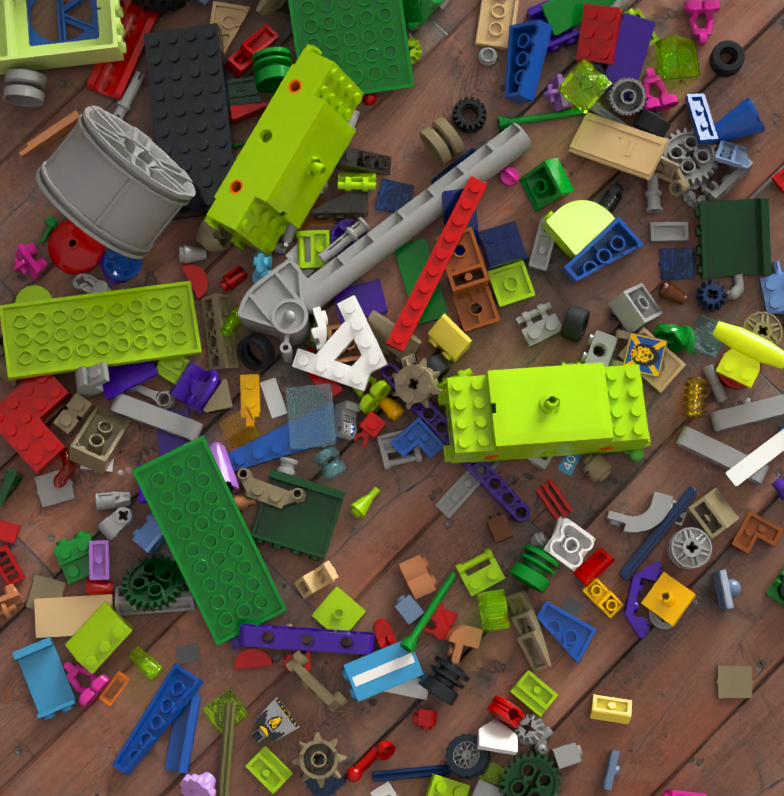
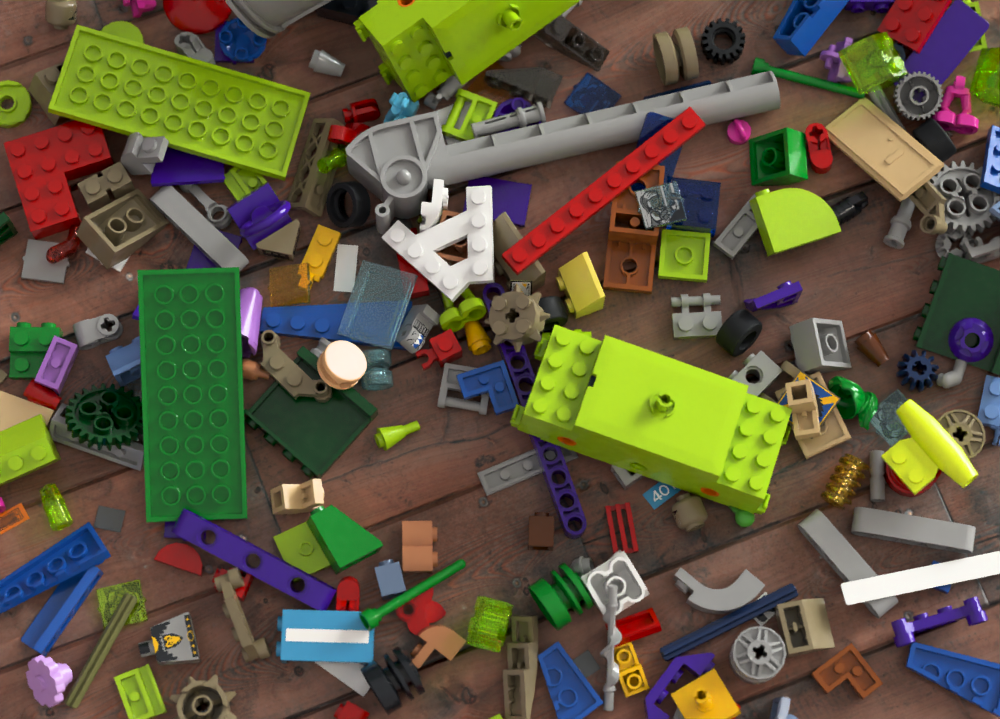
camera: 25 degrees right, 5 degrees down
light grey hinge [96,491,131,511] -> none
red tile [181,264,209,300] -> none
dark tan cylinder [196,217,231,252] -> none
lime plate [338,173,376,192] -> none
green piece [394,238,448,325] -> none
lime plate [455,548,505,597] -> none
blue wedge [560,217,644,284] -> none
light grey tile [649,222,689,242] -> none
clear blue piece [658,248,695,280] -> none
none -> green slope [306,505,383,574]
none -> head [317,340,367,390]
none -> red piece [327,122,371,145]
none -> light grey piece [600,584,622,711]
none -> piece [635,181,687,230]
none -> dark purple plate [743,281,803,312]
none -> tan brick [785,379,821,440]
none -> red piece [805,123,833,174]
none -> dark purple piece [948,317,994,362]

